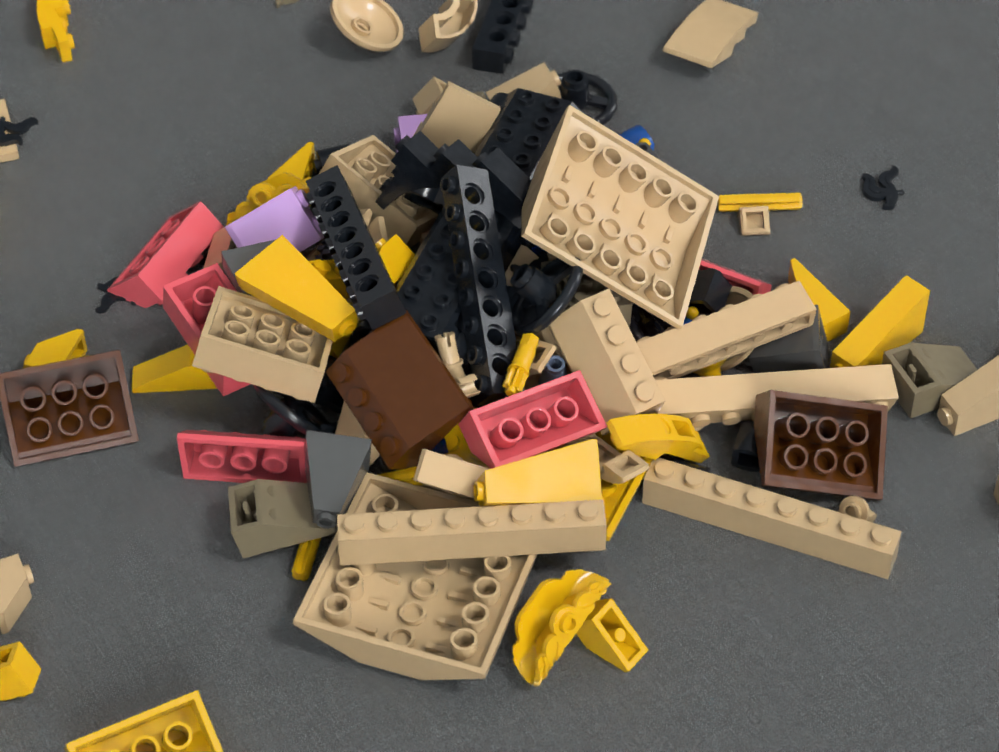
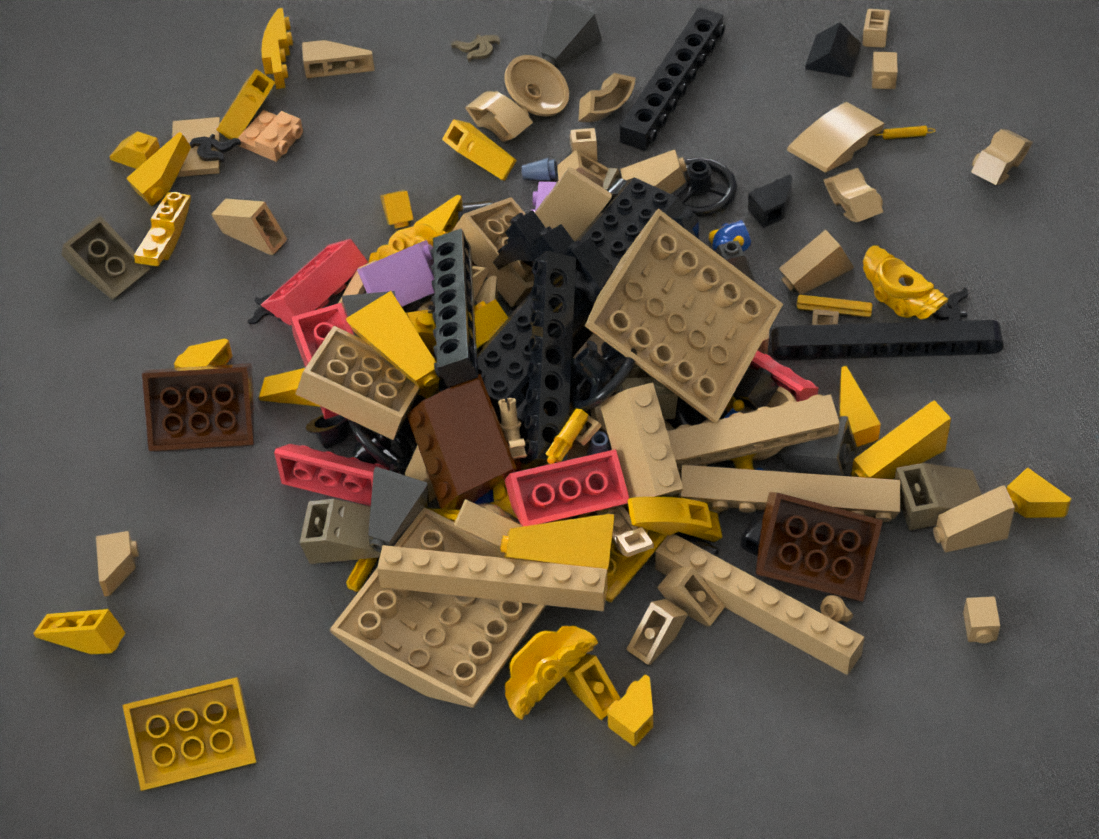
camera: 15 degrees right, 5 degrees up
none -> tan slope [211,199,287,255]
none -> yellow slope [216,69,275,140]
none -> light nougat plate [238,110,303,162]
none -> tan slope [302,40,375,78]
none -> black piece [305,414,351,448]
none -> yellow slope [380,190,414,228]
none -> yellow slope [442,119,517,181]
none -> tan brick [465,91,533,142]
none -> sand blue cone [522,157,558,181]
none -> tan brick [570,128,597,161]
none -> yellow slope [607,674,653,747]
none -> tan slope [626,599,688,665]
none -> tan slope [657,566,725,626]
none -> black slope [748,174,793,228]
none -> black beam [771,320,1004,360]
none -> tan slope [779,230,854,295]
none -> tan brick [824,168,883,222]
none -> yellow piece [863,246,949,319]
none -> yellow piece [874,125,936,140]
none -> tan brick [971,129,1033,185]

